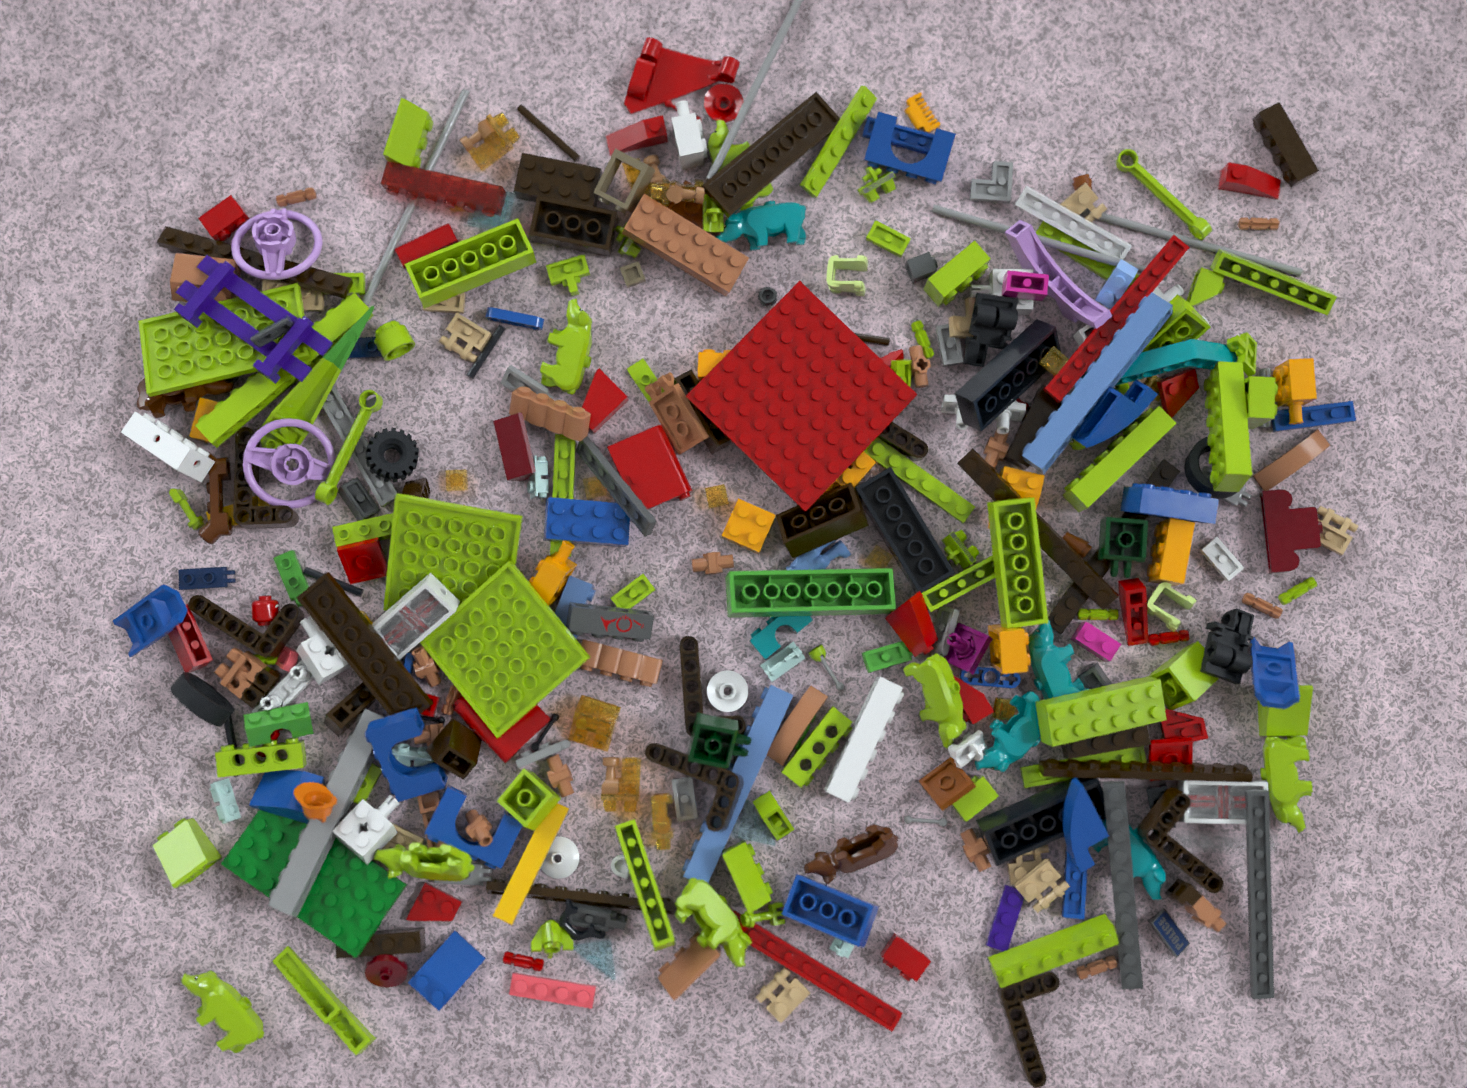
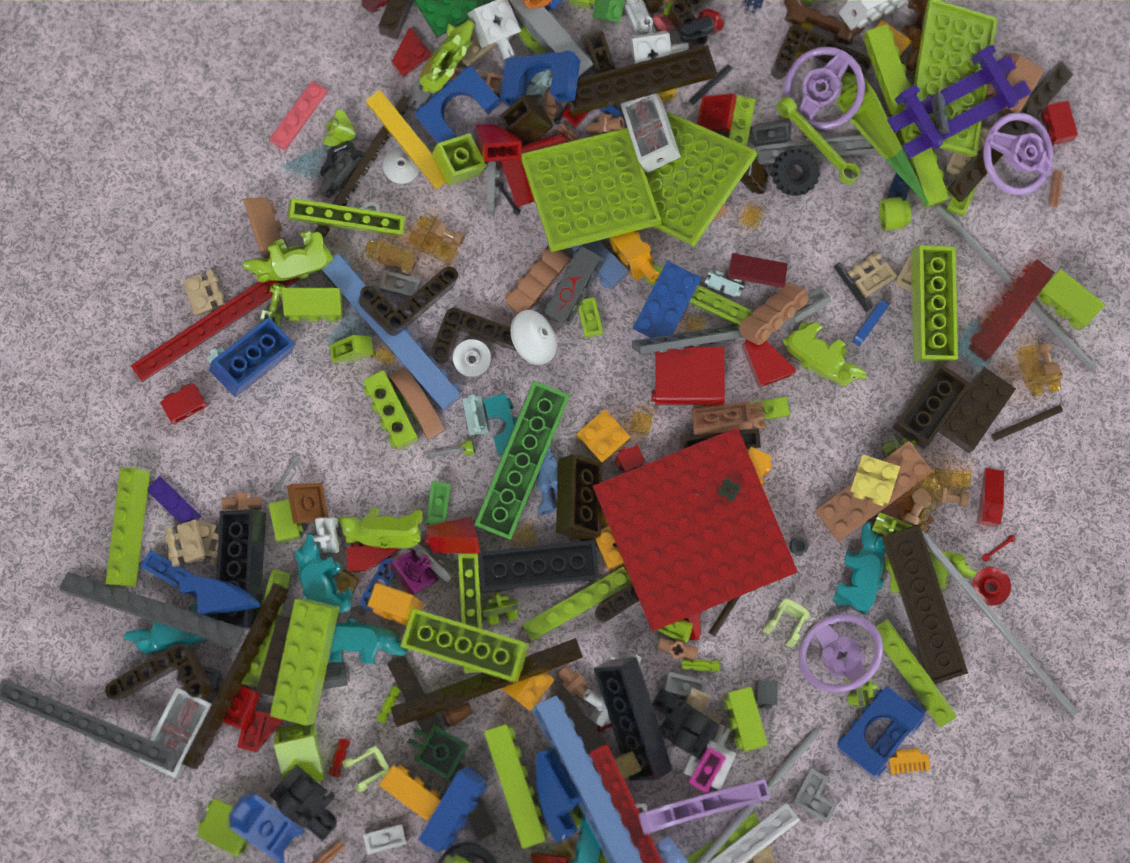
camera: 110 degrees right, 5 degrees down
bright green hinge [273,550,309,607] -> none
red tile [395,223,458,268] -> none
blue slope [408,930,486,1011] -> none
nougat axle [465,809,493,847] -> none
red axle [503,951,544,971] -> none
lime hinge [546,254,590,296] -> none
nougat axle [546,754,574,798] -> none
clear yellow slope [569,695,621,752] -> none
dark tan window [593,148,656,214] -> none
dark tan plate [620,261,646,288] -> none
red panel [624,37,740,114] -> none
white brick [671,101,707,170] -> none
dark green hinge [688,713,752,768] -> none
nougat axle [692,552,734,575] -> none
reddish brown animal [804,824,899,885] -> none
white brick [824,677,904,803] -> none
lime plate [865,220,911,258] -> none
dark brown beam [997,970,1060,1088] -> none
dark pink brick [1070,621,1121,662] -> none
nougat axle [1076,955,1118,980] -> none
red slope [1118,578,1149,646] -> none
slope [1148,909,1190,958] -> none
clear plate [1150,829,1277,856] -> none
hips [1164,878,1226,933] -> none
lime animal [1260,736,1313,833] -> none
none -> clear yellow plate [371,348,396,365]
none -> red slope [476,123,521,162]
none -> white dish [511,310,557,365]
none -> red brick [615,445,646,473]
none -> black arm [680,16,715,43]
none -> plate [718,479,741,502]
none -> lavender piece [798,614,883,693]
none -> light yellow plate [850,454,900,506]

